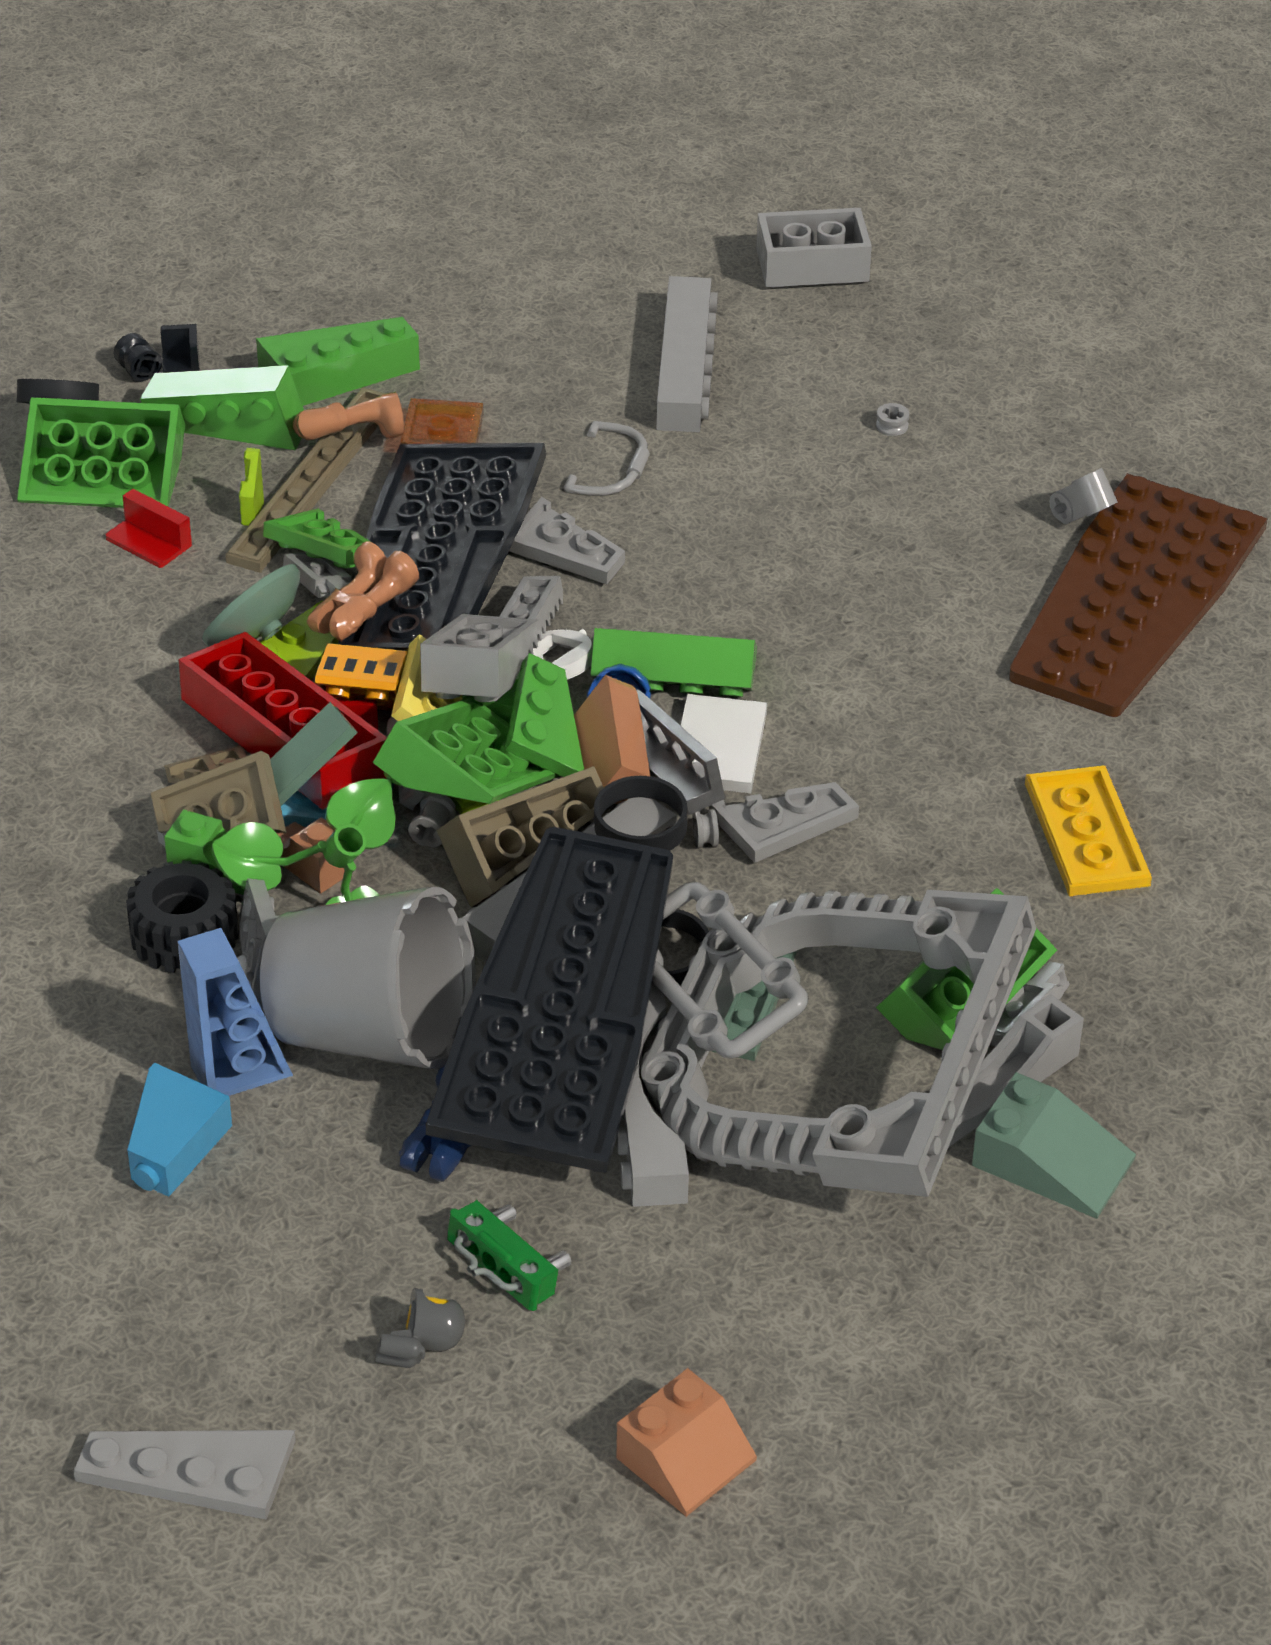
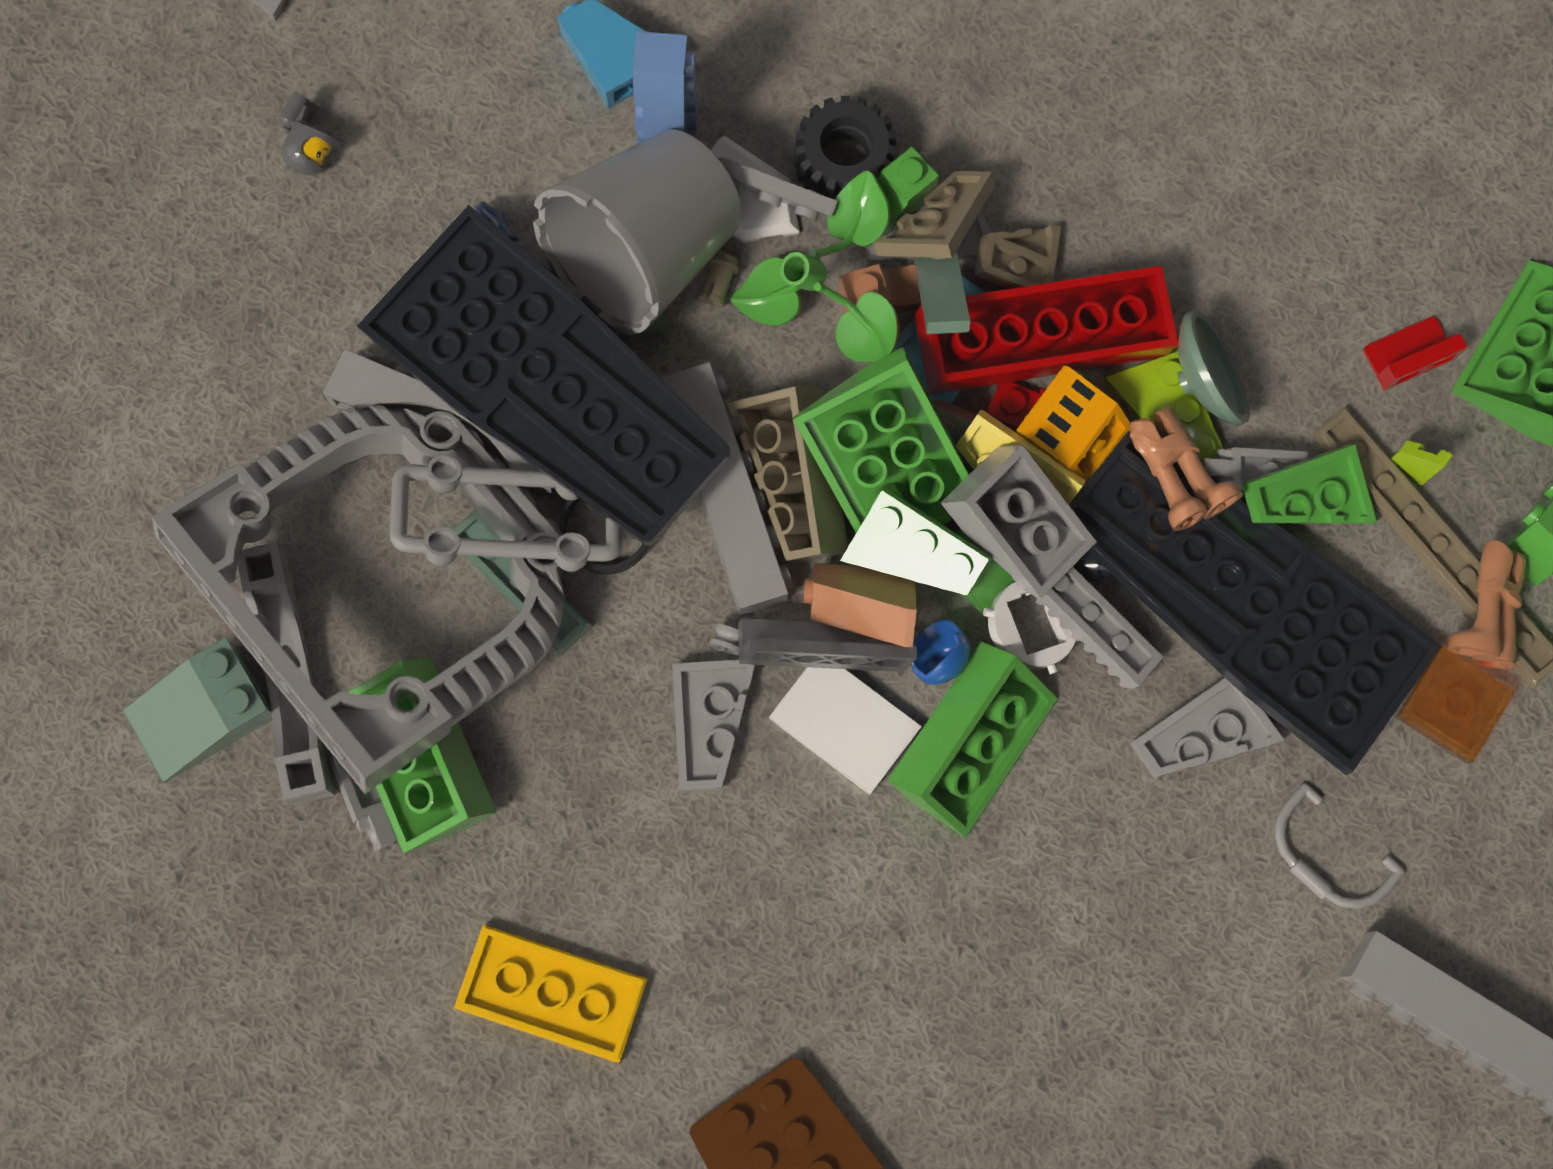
camera: 115 degrees right, 35 degrees up
green piece [447,1200,571,1311] -> none
black tyre [594,776,688,851] -> none
nougat slope [616,1368,757,1517] -> none

